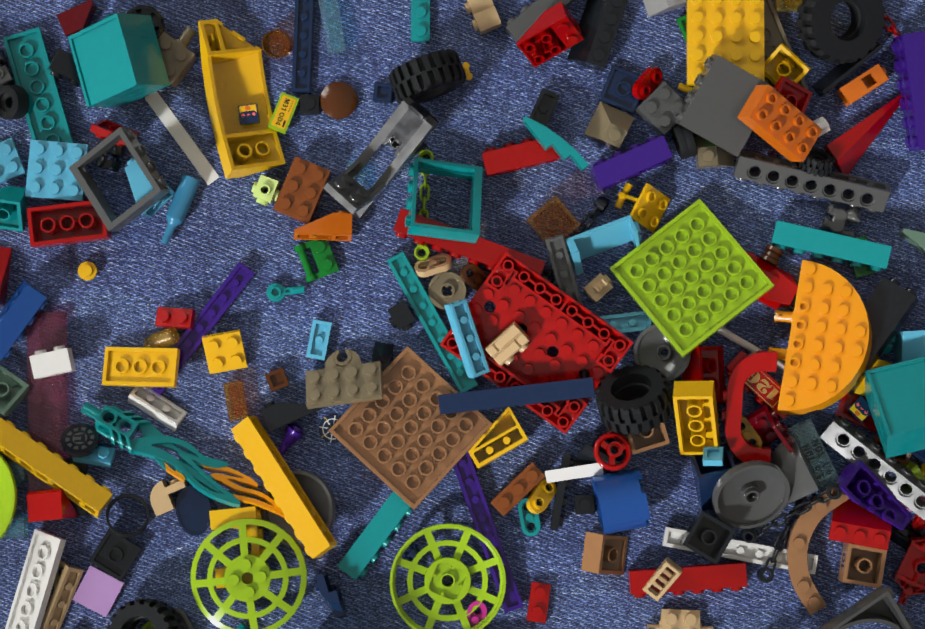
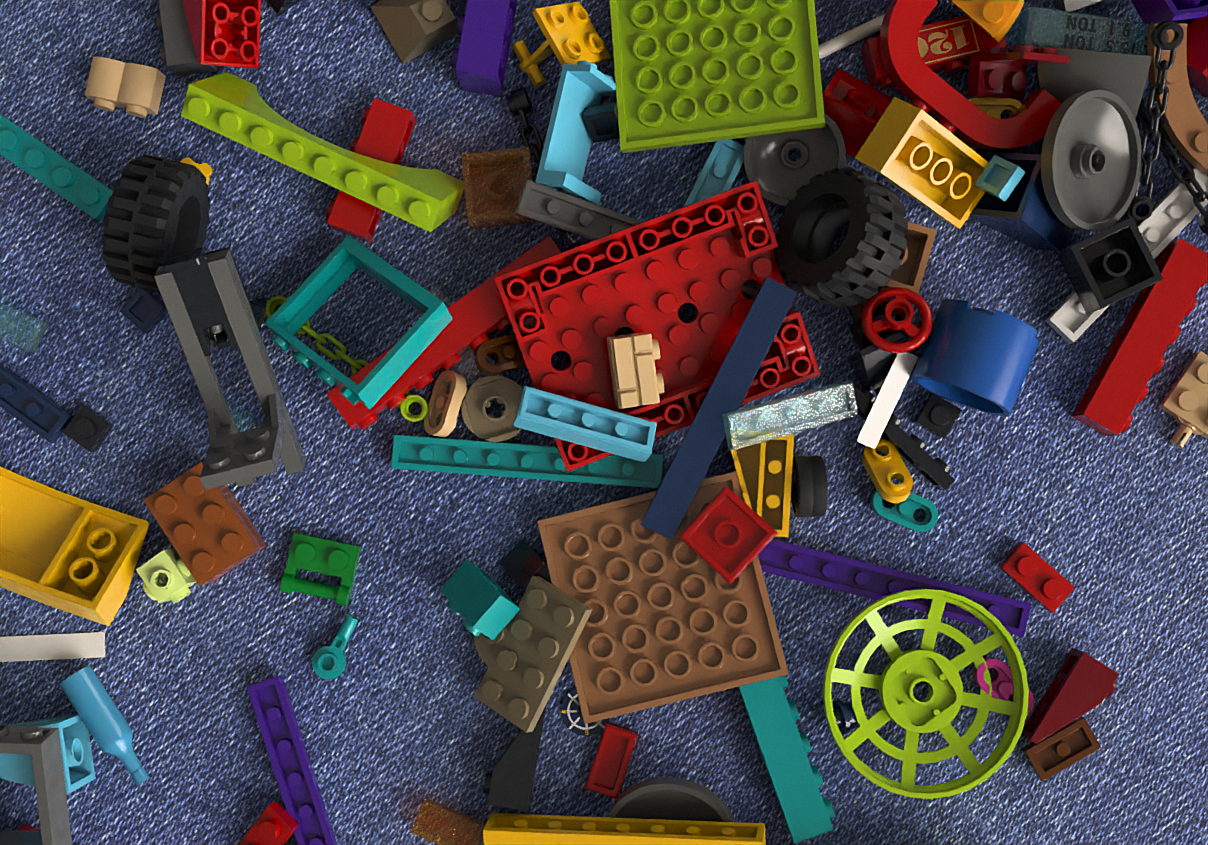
camera: 60 degrees left, 0 degrees up
yellow plate [202,329,248,374] -> none
dark blue tile [238,103,260,126] -> none
reddish brown plate [265,367,290,392] -> none
tile [268,92,299,135] -> none
dark purple cone [278,423,304,456] -> none
orange slope [293,211,352,241] -> none
medium azure plate [306,319,332,360] -> none
reddish brown dish [320,81,358,120] -> none
black brick [388,301,416,332] -> none
dark orange brick [490,461,545,517] -> none
teal slope [522,116,589,172] -> none
black plate [529,88,560,126] -> none
medium nougat slope [581,532,628,575] -> none
tan brick [582,273,613,303] -> none
tan slope [642,557,682,602] -> none
none -> lime arch [181,72,466,232]
none -> teal brick [440,559,520,640]
none -> black plate [583,102,620,143]
none -> red tile [585,721,638,799]
none -> red plate [679,486,778,585]
none -> clear light blue plate [722,380,858,450]
none -> black tyre [791,456,828,518]

